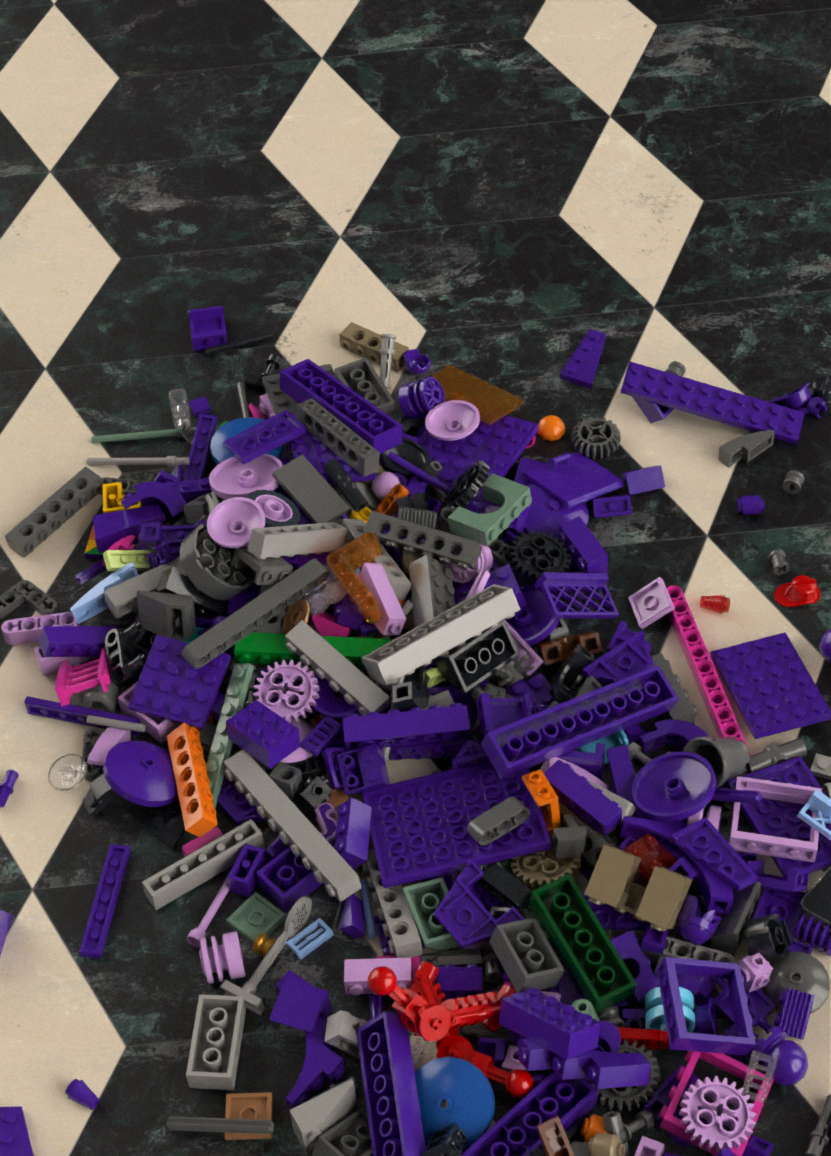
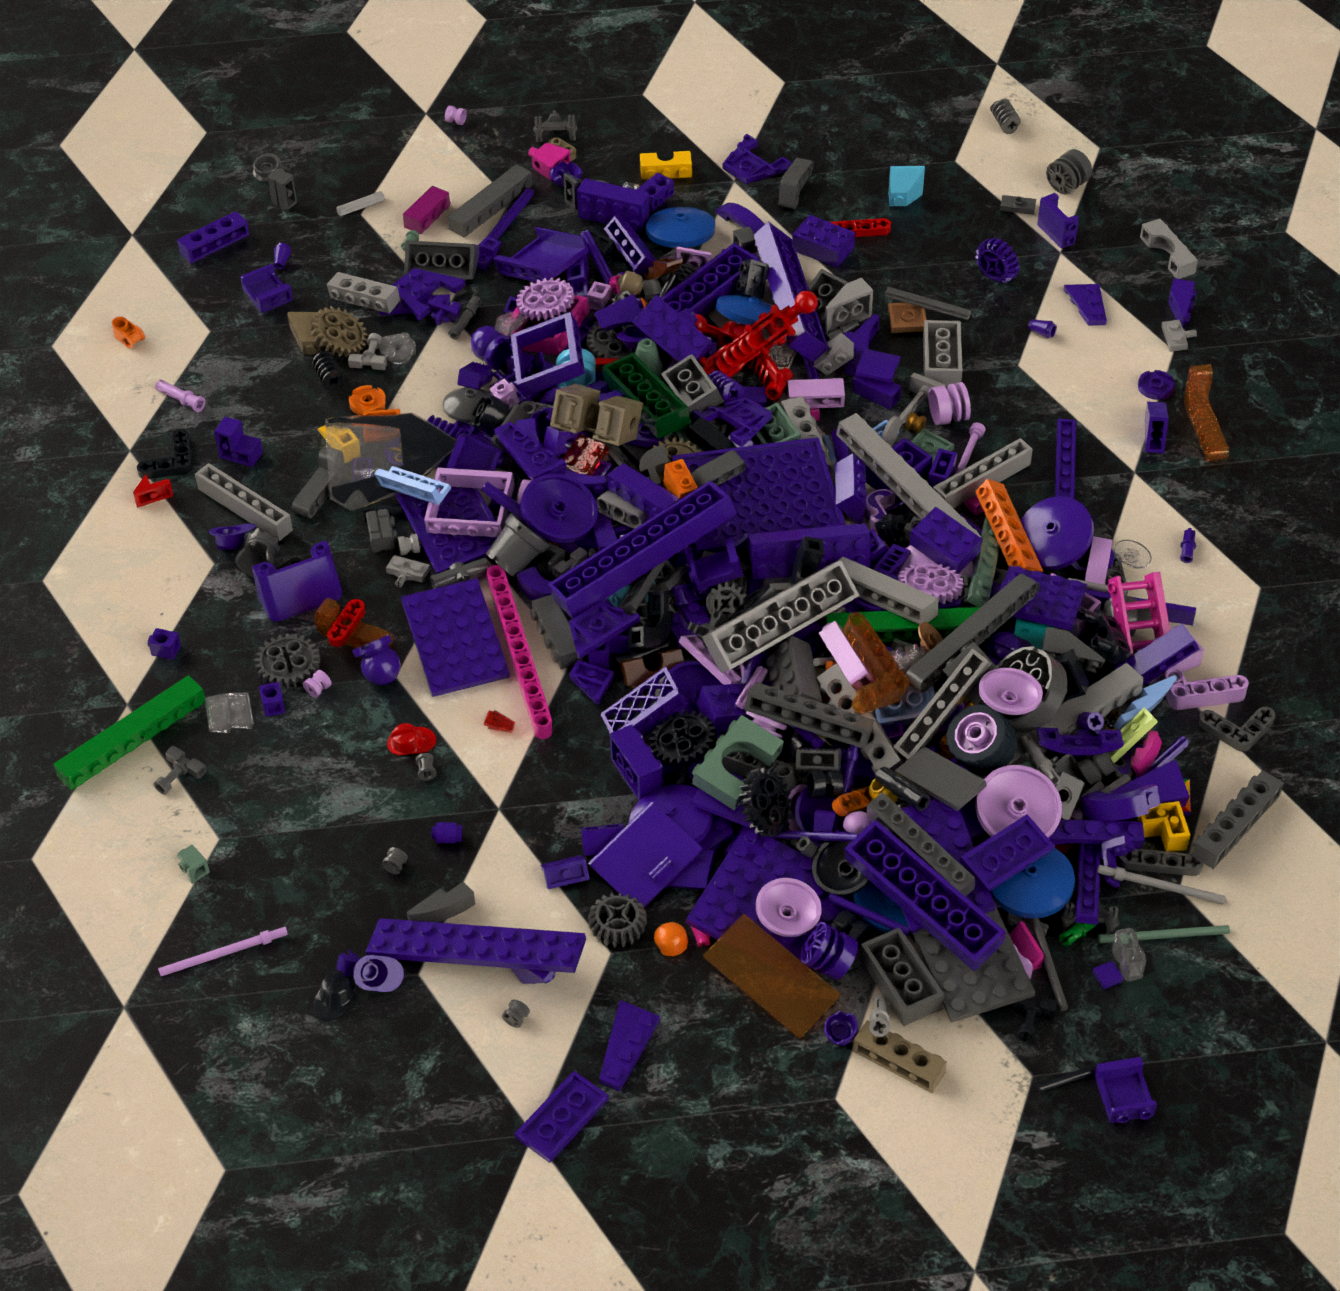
camera: 175 degrees right, 0 degrees up
lavender tile [628,577,675,629] -> none
none -> dark purple tile [514,1071,609,1163]
none -> dark purple piece [708,370,744,403]

